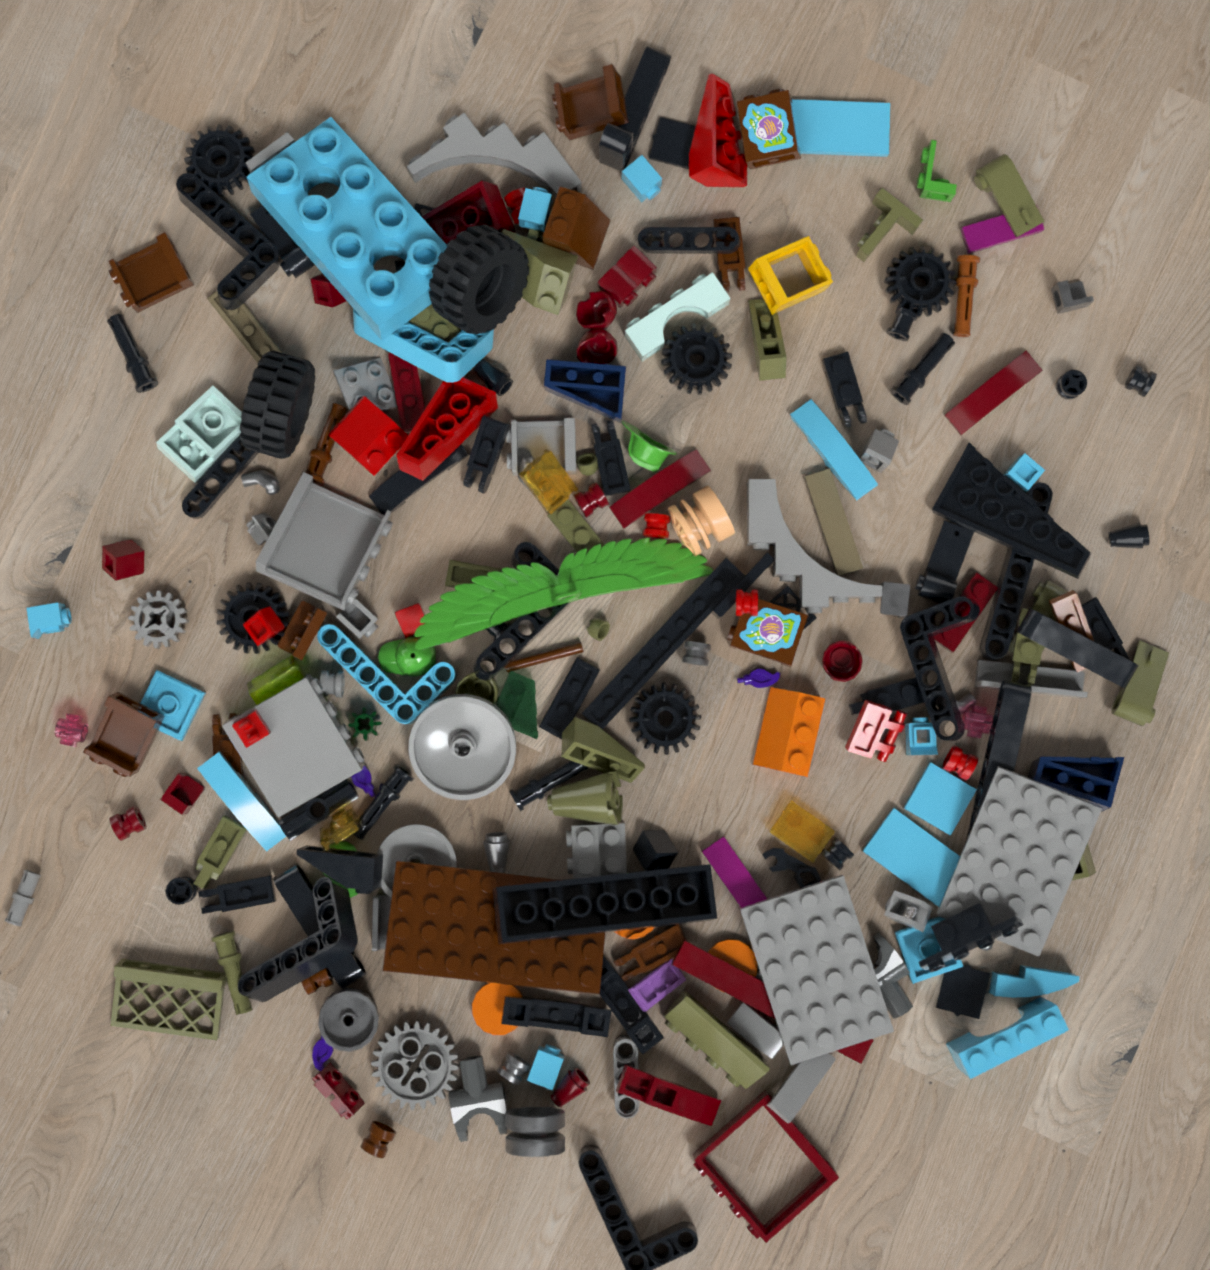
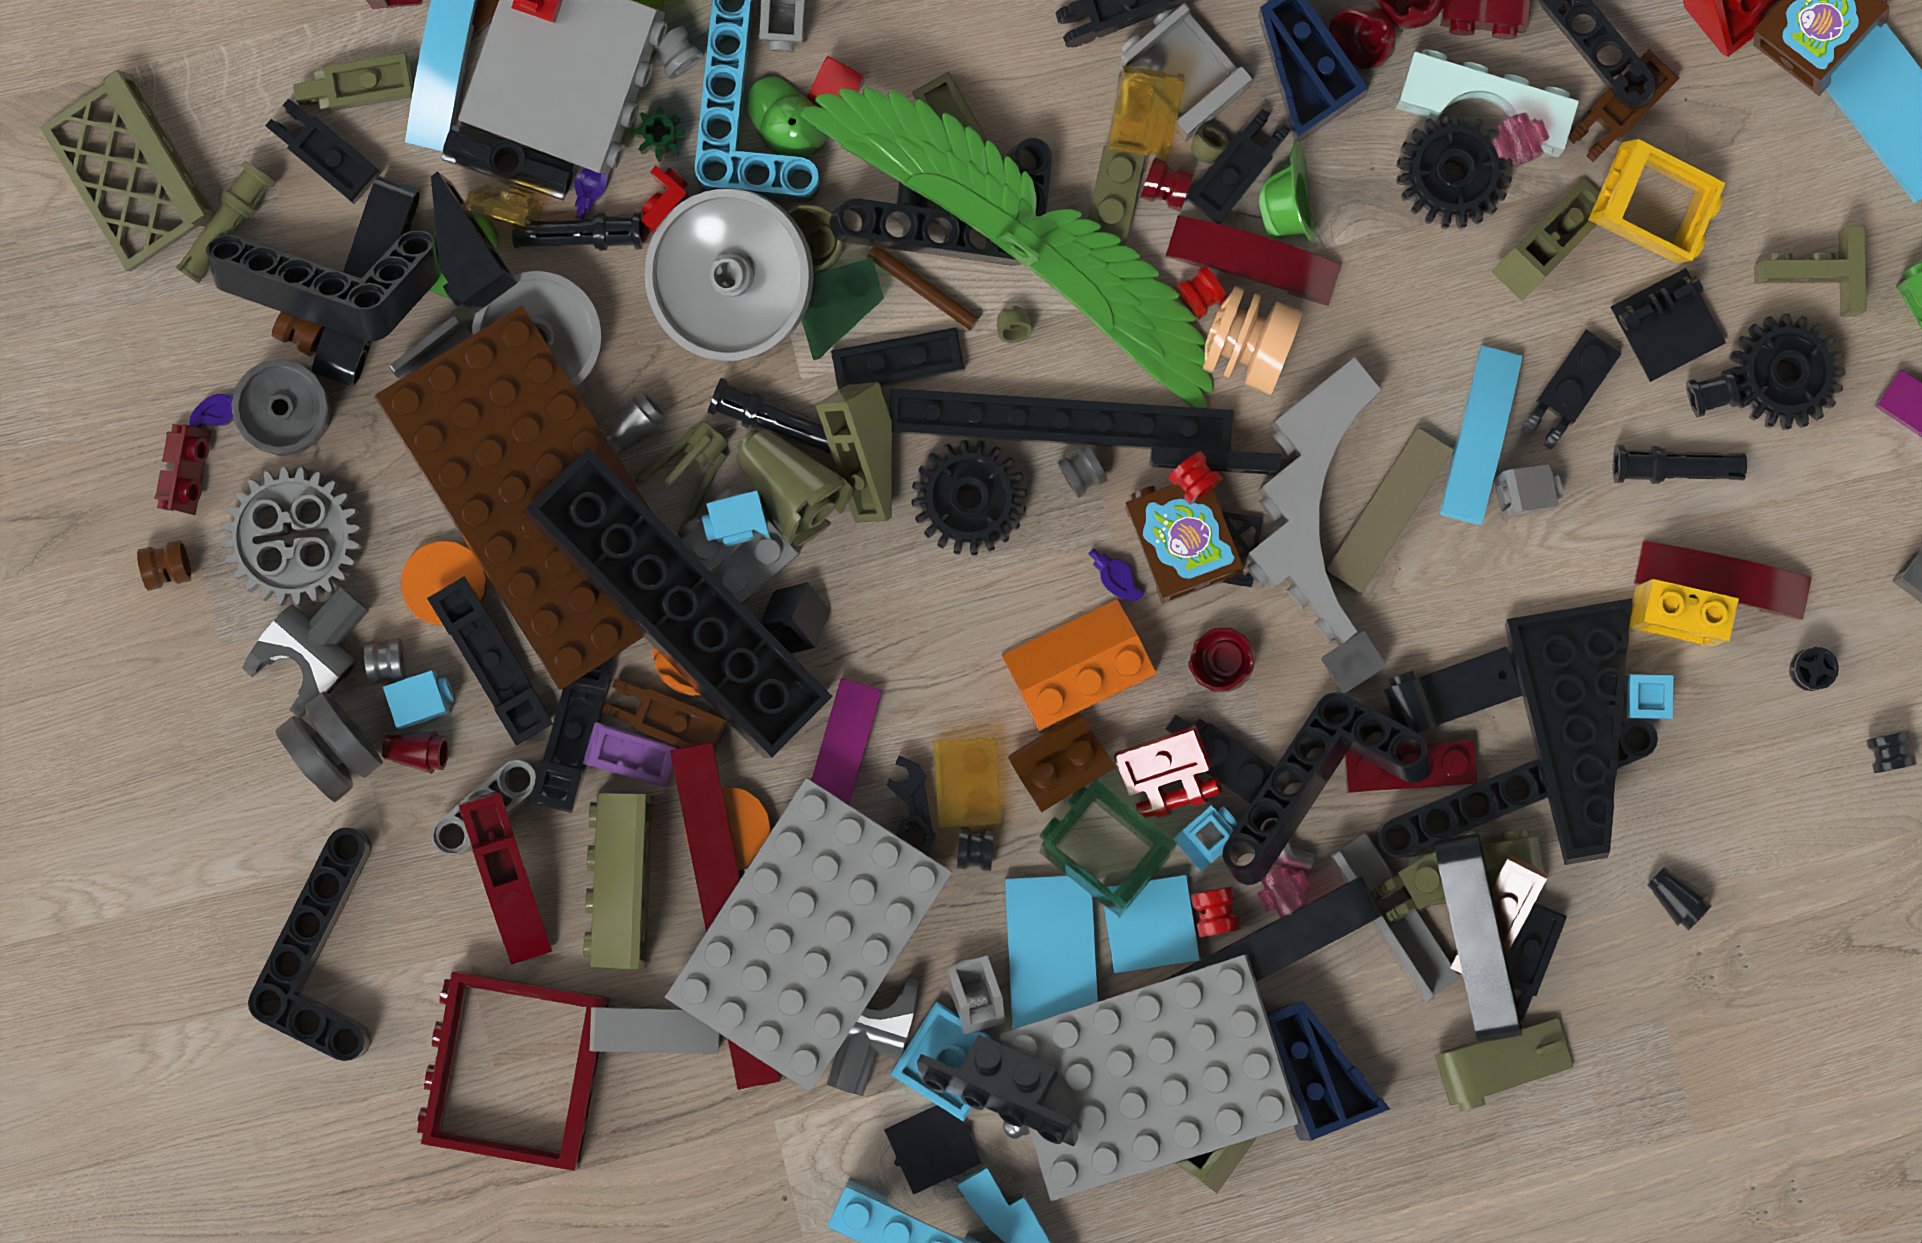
camera: 60 degrees right, 0 degrees up
black wheel [165,876,198,905] -> none
light grey slope [727,1002,784,1059] -> none
dark orange pin [953,255,981,337] -> none
none -> olive plant [635,422,728,530]
none -> red bracket [641,165,690,235]
none -> medium azure window [702,490,772,547]
none -> reddish brown bracket [1008,713,1115,813]
none -> clear green window [1039,779,1177,918]
none -> clear pink gear [1492,112,1550,166]
none -> black hinge [1610,268,1726,382]
none -> yellow window [1629,579,1739,647]

